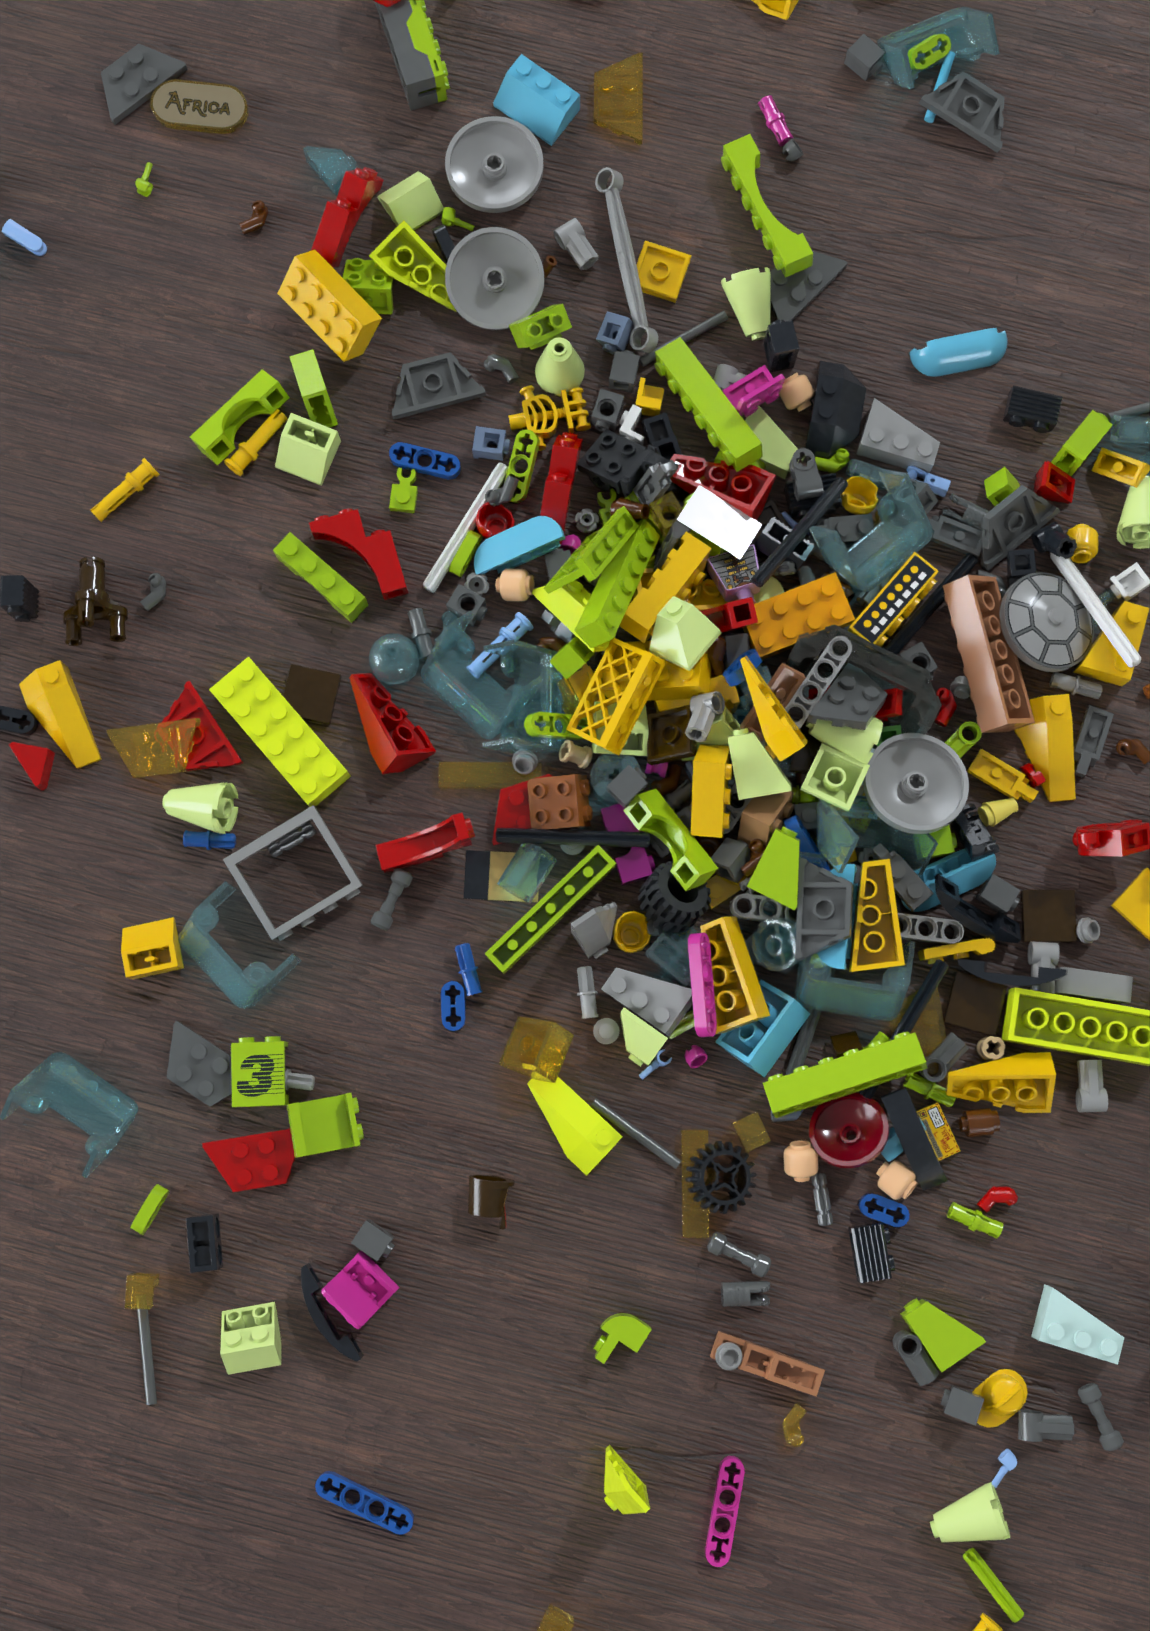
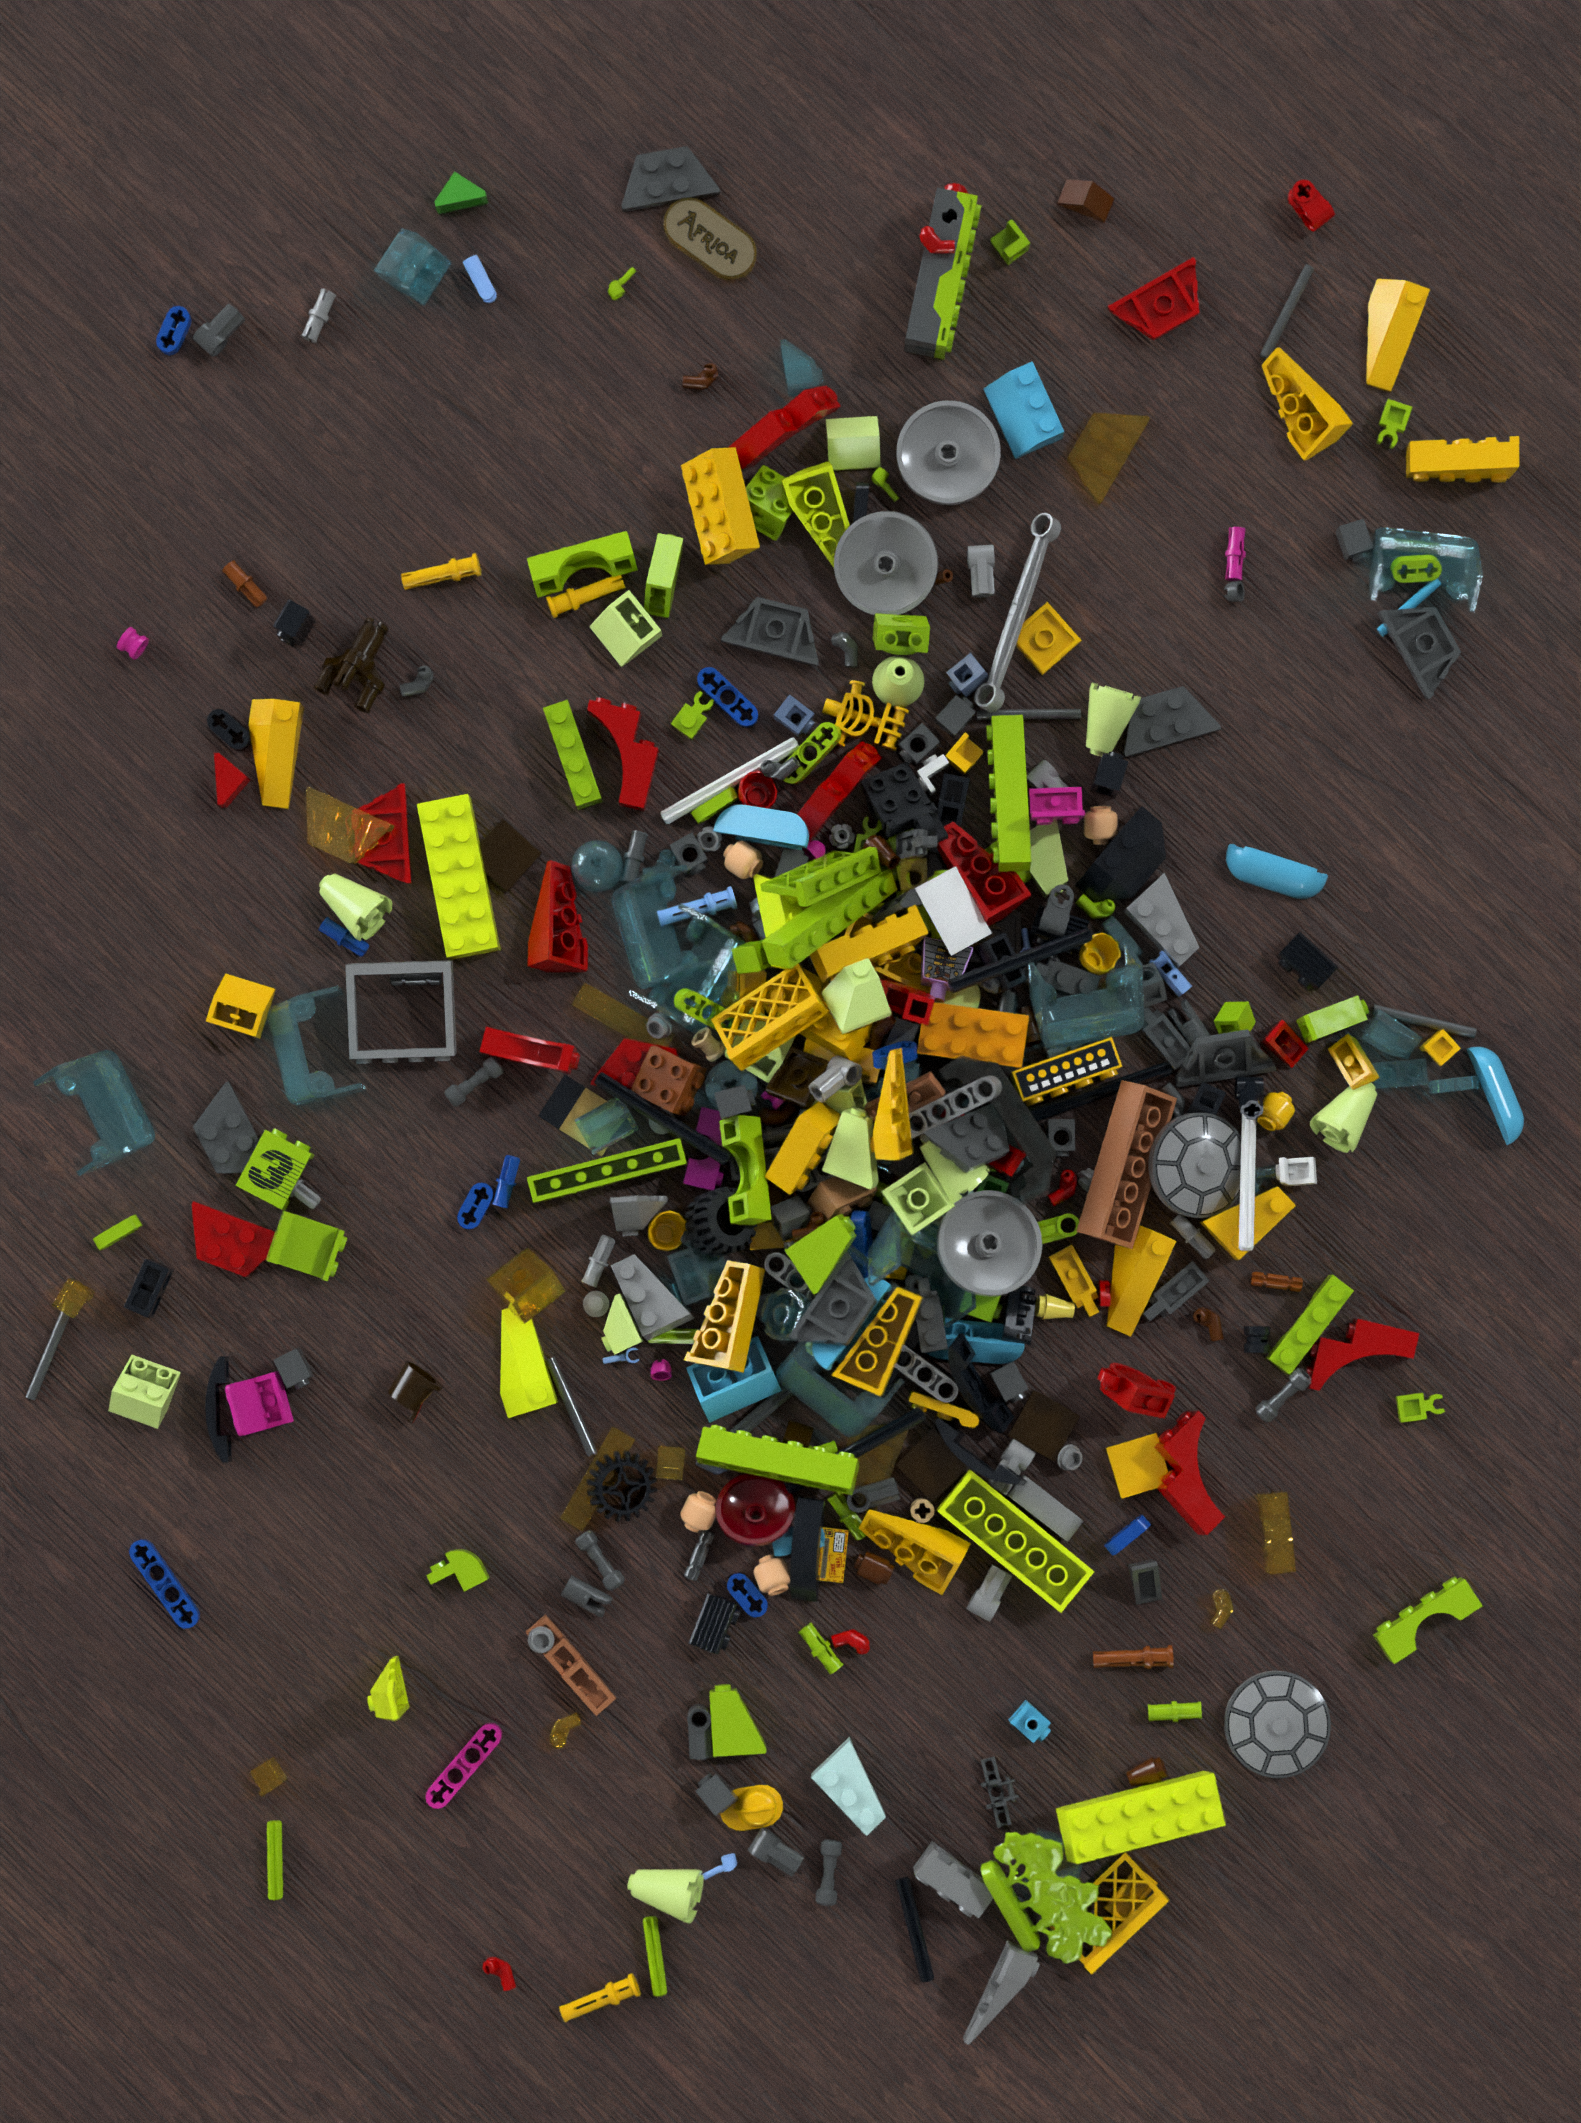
camera: 30 degrees right, 5 degrees up
dark pink beam [688,933,717,1037] -> none
lime arch [721,134,813,278] -> none

